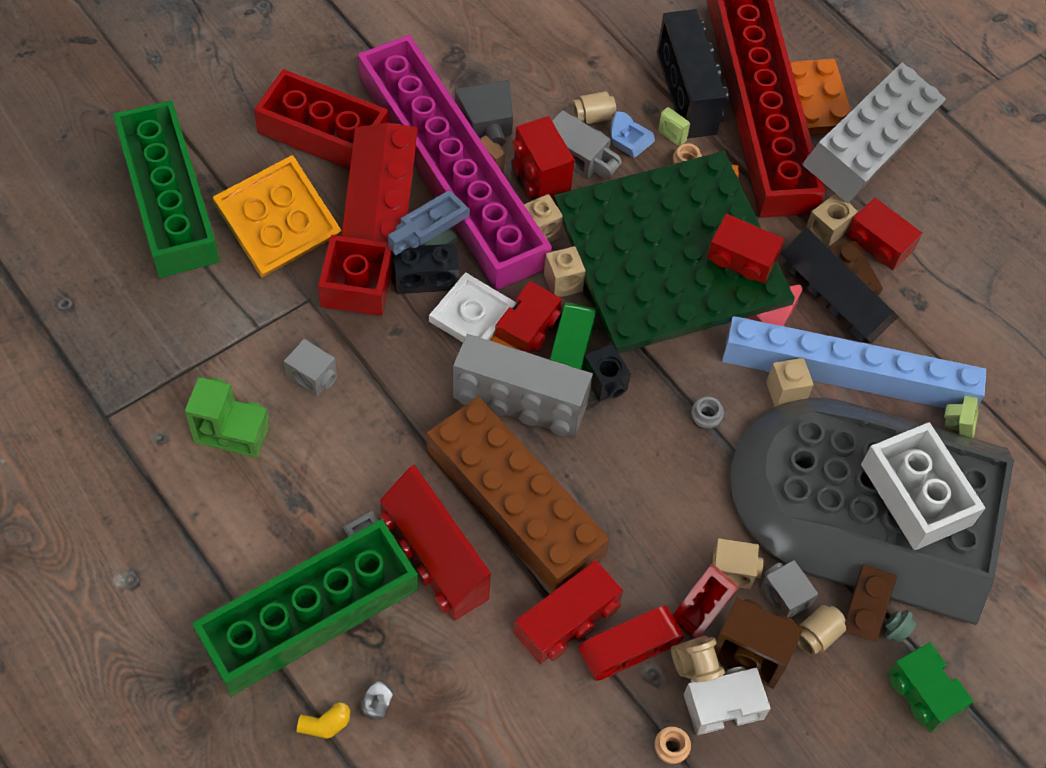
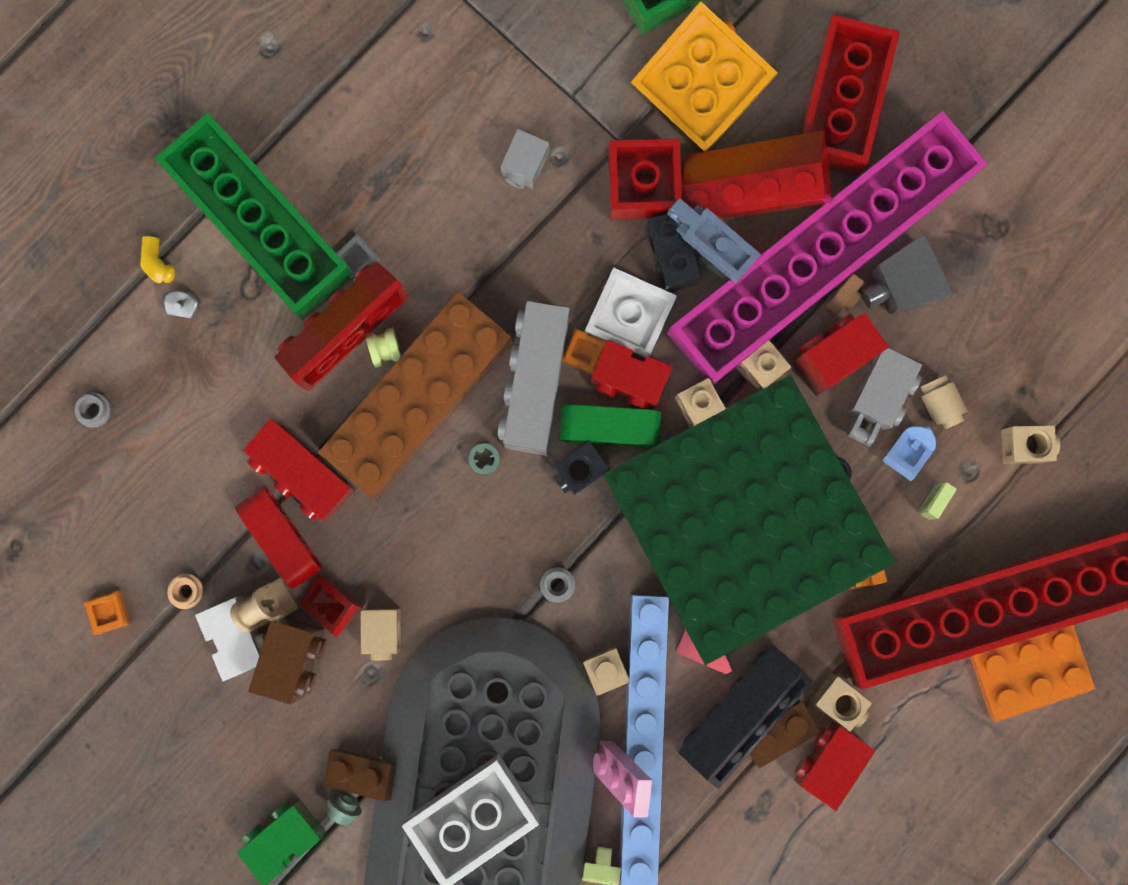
camera: 80 degrees right, 25 degrees up
bright green brick [185,377,270,458] -> none
black brick [656,9,729,139] -> none
light nougat plate [673,144,702,164] -> none
red piece [707,213,785,284] -> none
light grey brick [760,560,818,618] -> none
tan brick [797,605,846,656] -> none
light grey brick [802,62,946,203] -> none
none -> yellowish green wheel [366,327,402,368]
none -> sand green bush [468,443,500,475]
none -> bright pink plate [593,741,652,817]
none -> tan brick [1001,426,1060,464]

